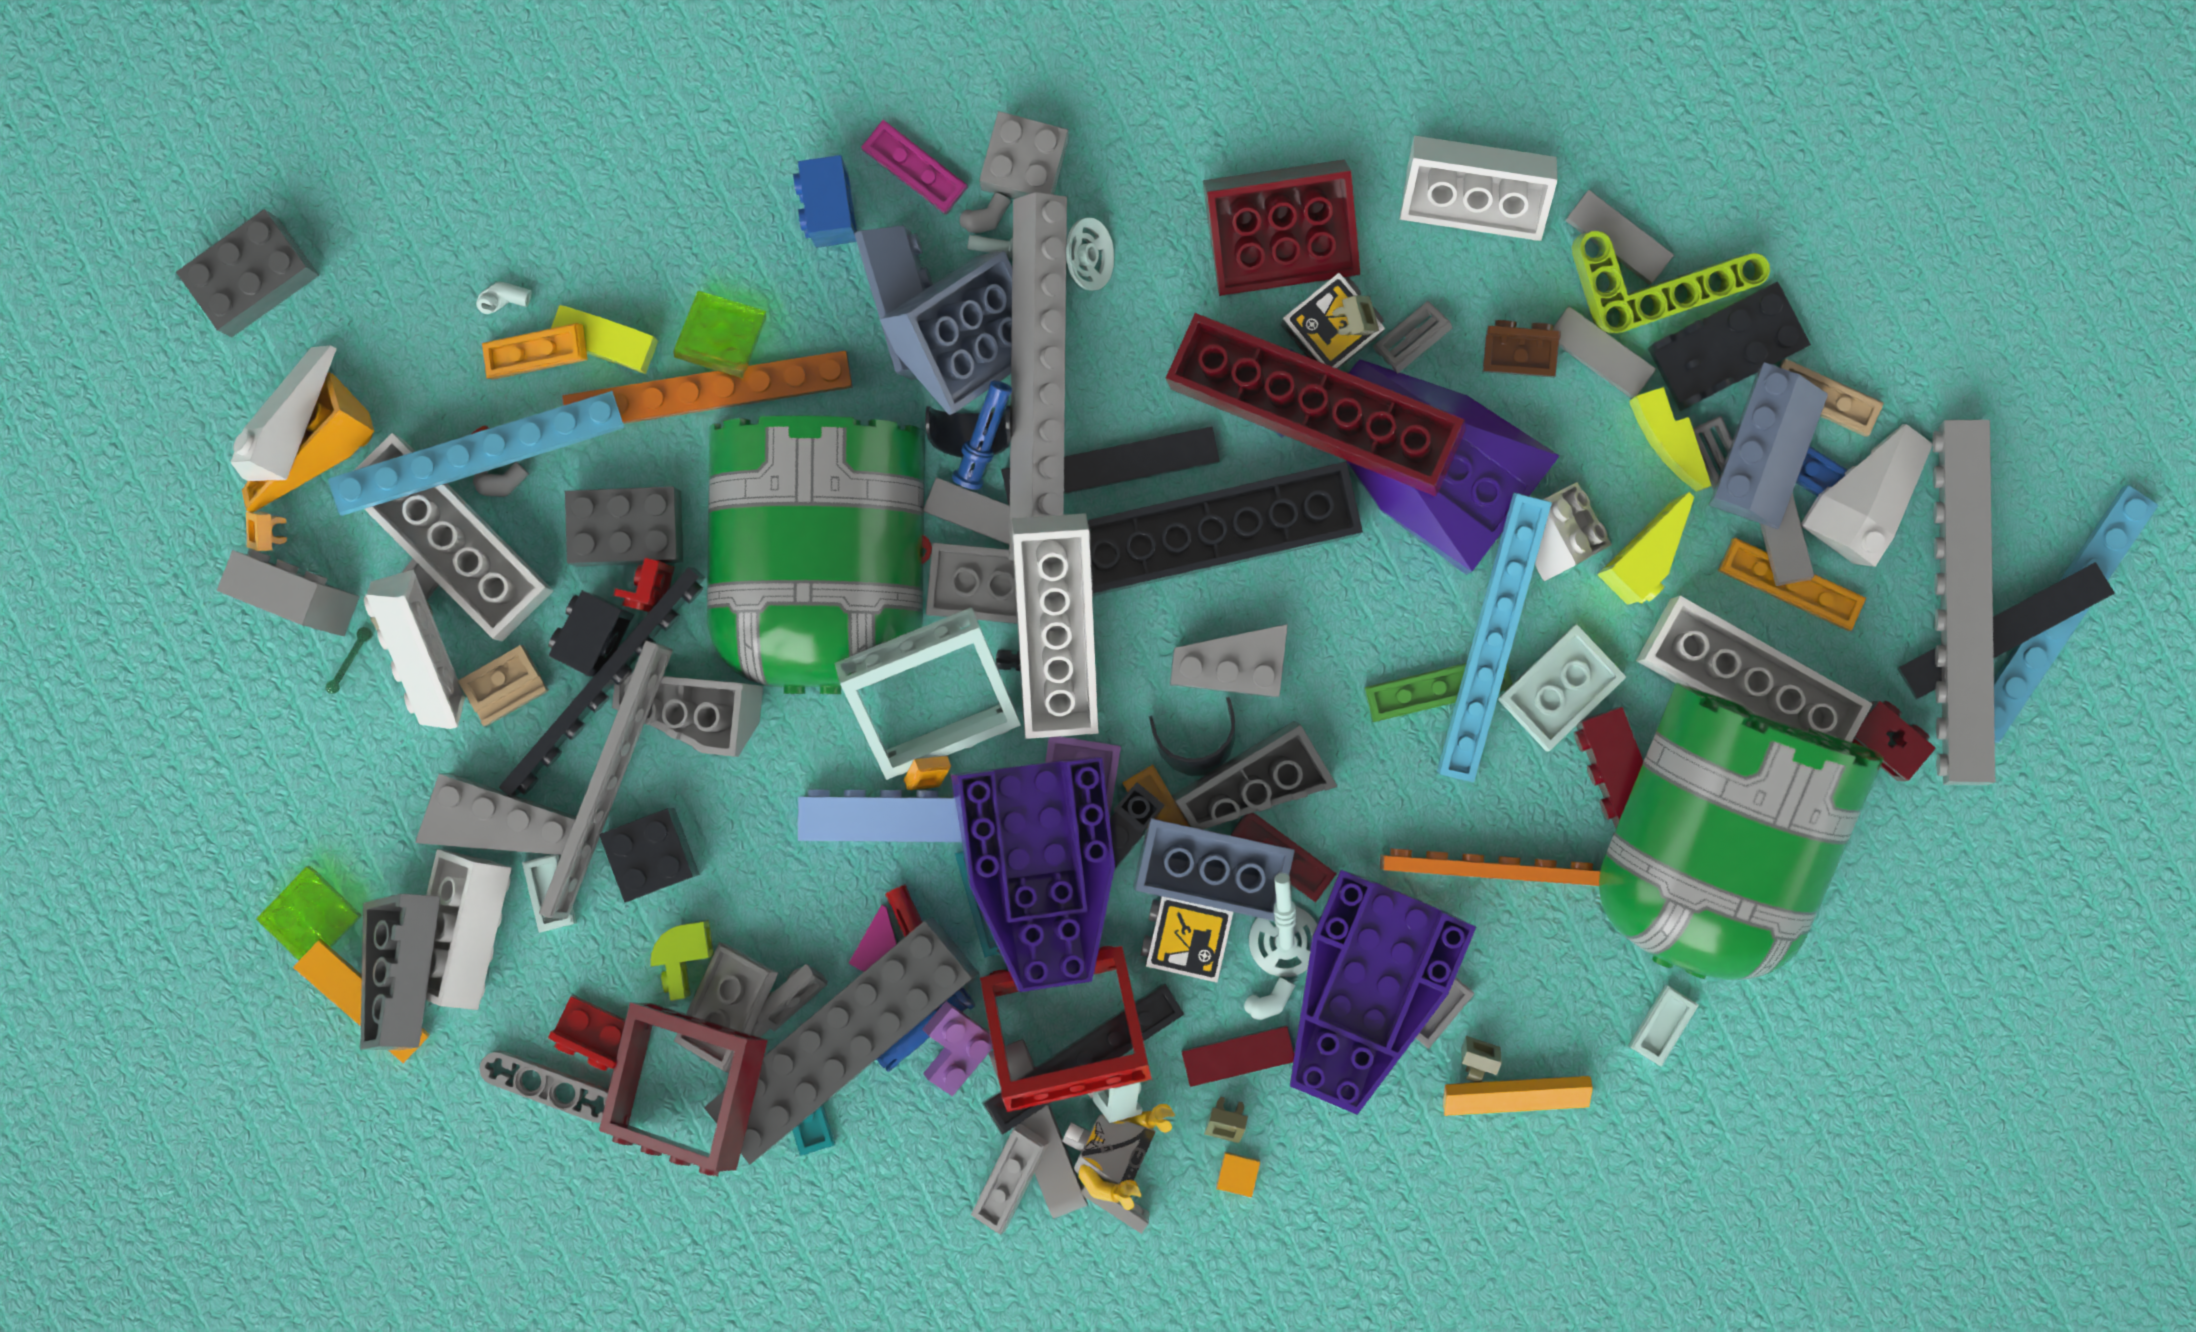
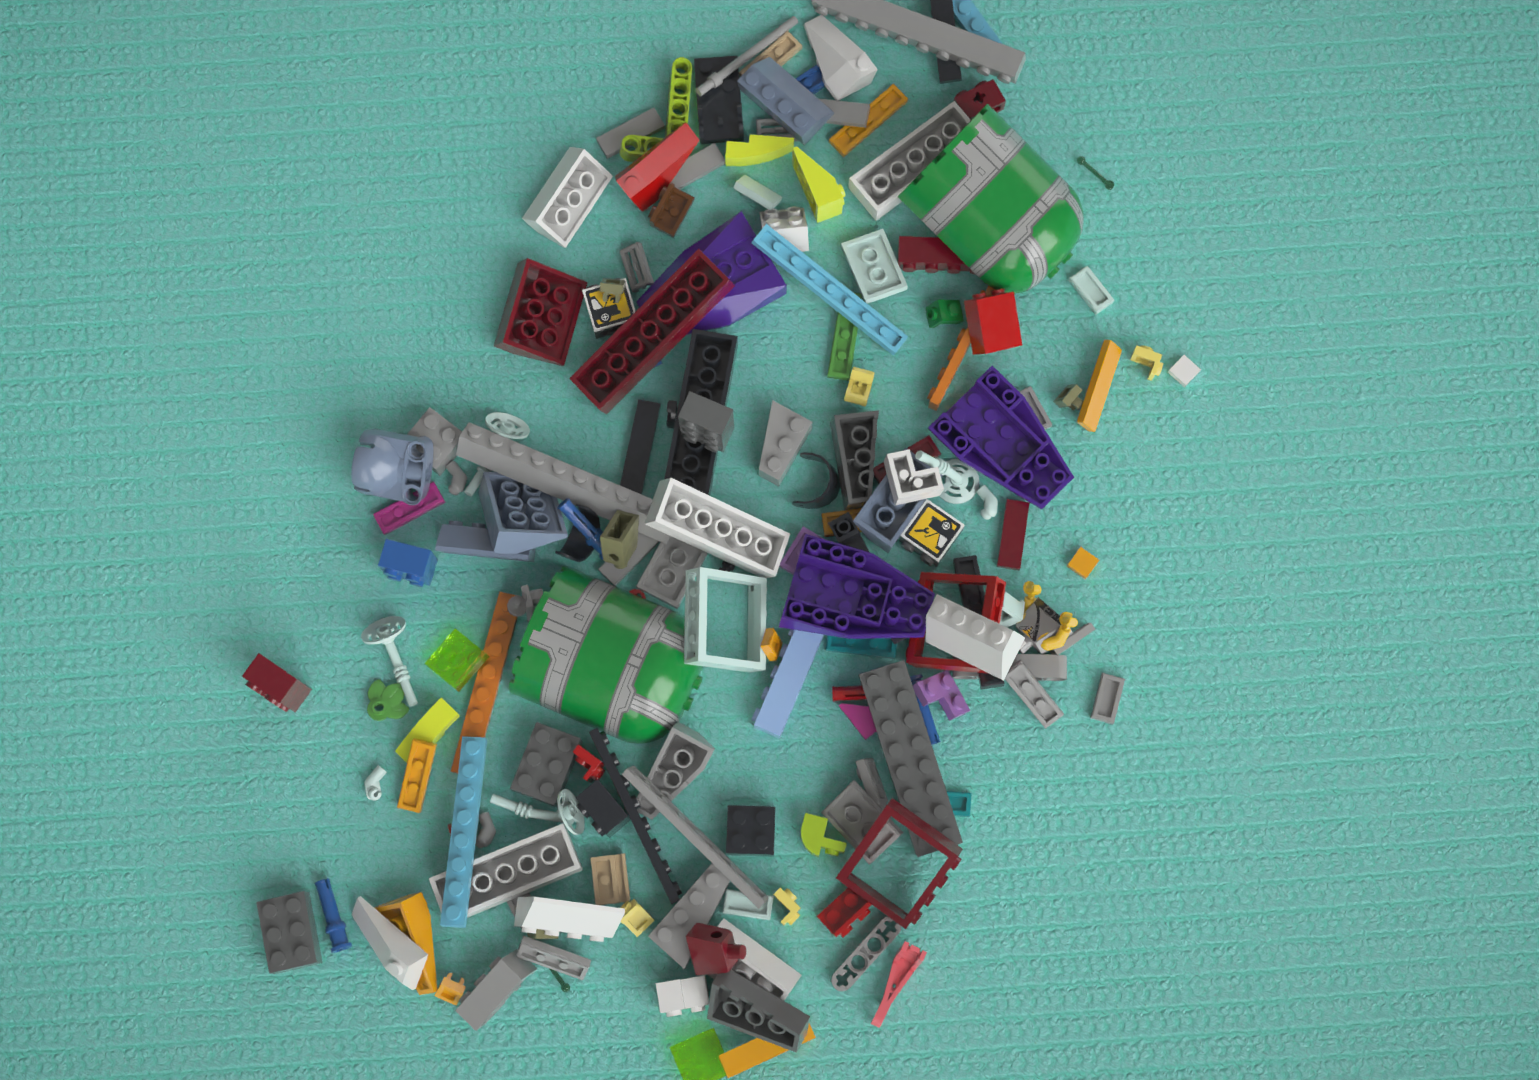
camera: 70 degrees left, 10 degrees down
olive tile [1204,1097,1248,1143] -> none
none -> dark red brick [242,653,312,713]
none -> blue pin [315,878,352,953]
none -> sand blue piece [351,428,433,505]
none -> light aqua dish [361,616,418,707]
none -> bright green plate [367,679,410,721]
none -> light aqua dish [490,789,585,835]
none -> light grey hips [507,585,543,622]
none -> light grey tile [516,936,591,980]
none -> olive torso [600,510,639,569]
none -> wedge [615,122,699,212]
none -> light yellow bracket [620,899,655,937]
none -> white brick [656,975,709,1017]
none -> black tile [666,400,678,429]
none -> dark grey brick [678,391,734,452]
none -> dark red torso [686,923,746,975]
none -> light grey bar [696,16,798,96]
none -> light aqua tile [734,175,782,210]
none -> light yellow bracket [774,888,801,926]
none -> light yellow bracket [844,367,875,407]
none -> coral hinge [871,941,927,1028]
none -> white brick [884,449,944,505]
none -> green bracket [925,299,964,328]
none -> white slope [926,594,1025,681]
none -> red brick [964,288,1022,355]
none -> clear green hinge [1077,156,1114,190]
none -> light grey tile [1090,673,1125,725]
none -> light yellow bracket [1130,345,1164,381]
none -> white tile [1168,355,1201,387]

